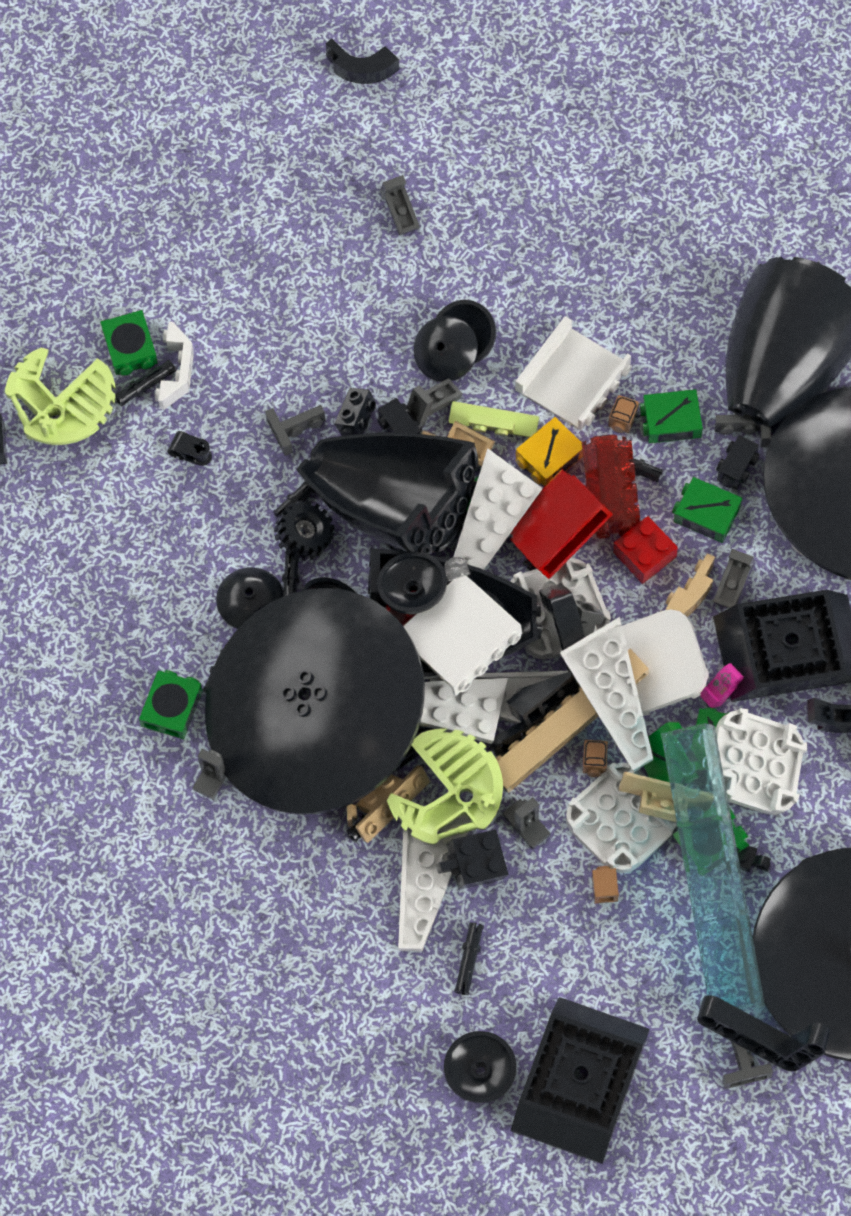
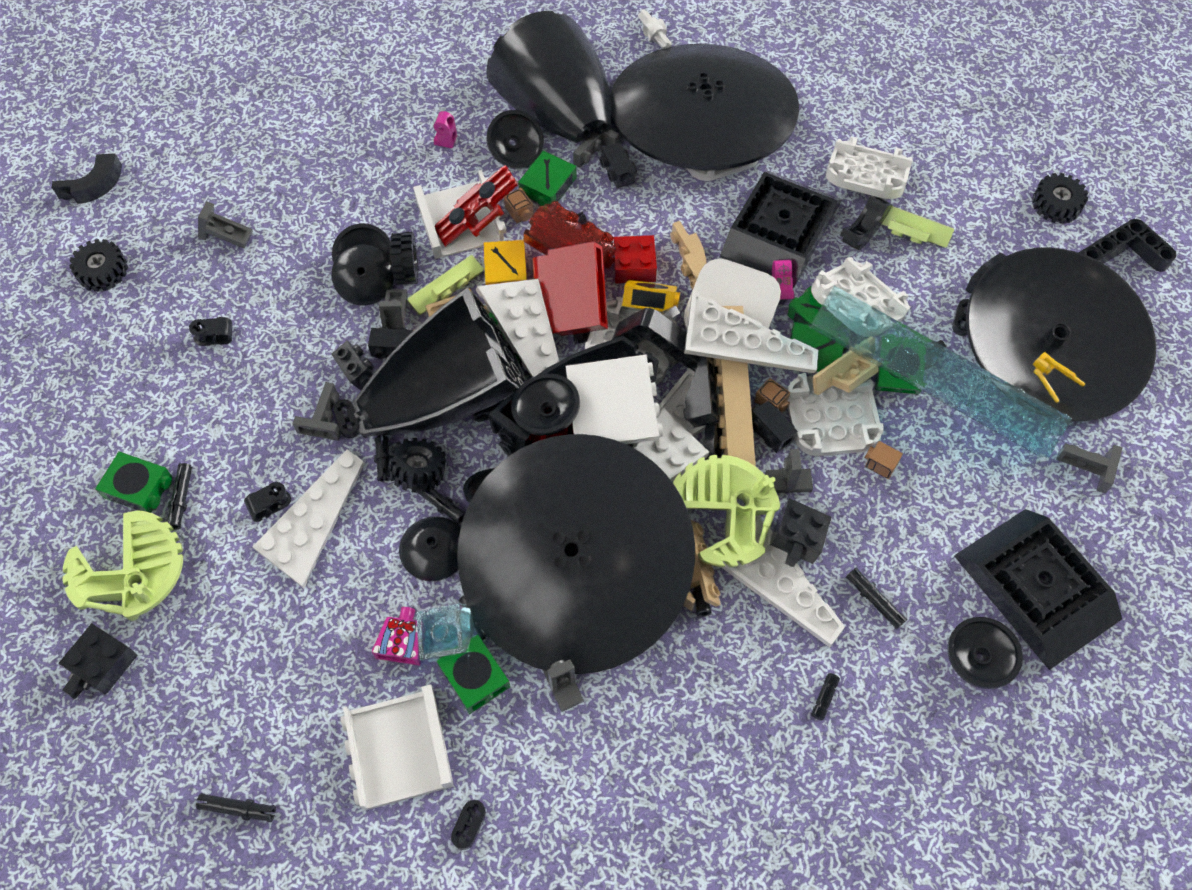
camera: 55 degrees left, 5 degrees down
white slope [155,322,194,410] -> none
clear plate [444,557,470,581] -> none
green brick [672,477,742,543] -> none
black beam [697,995,830,1072] -> none
dark grey bracket [713,549,755,608] -> none
none -> black bush [69,239,128,292]
none -> black piece [189,317,232,346]
none -> white wing [253,449,364,588]
none -> black beam [334,399,360,439]
none -> white panel [341,685,454,811]
none -> torso [372,607,423,666]
none -> black bush [390,232,418,285]
none -> clear light blue slope [416,603,474,661]
none -> dark pink leg [433,111,457,148]
none -> red piece [434,165,518,247]
none -> black beam [451,800,486,850]
none -> black dish [486,110,544,168]
none -> brick [622,280,680,312]
none -> black brick [751,400,798,453]
none -> black axle [811,673,840,721]
none -> yellow plant [1032,352,1085,403]

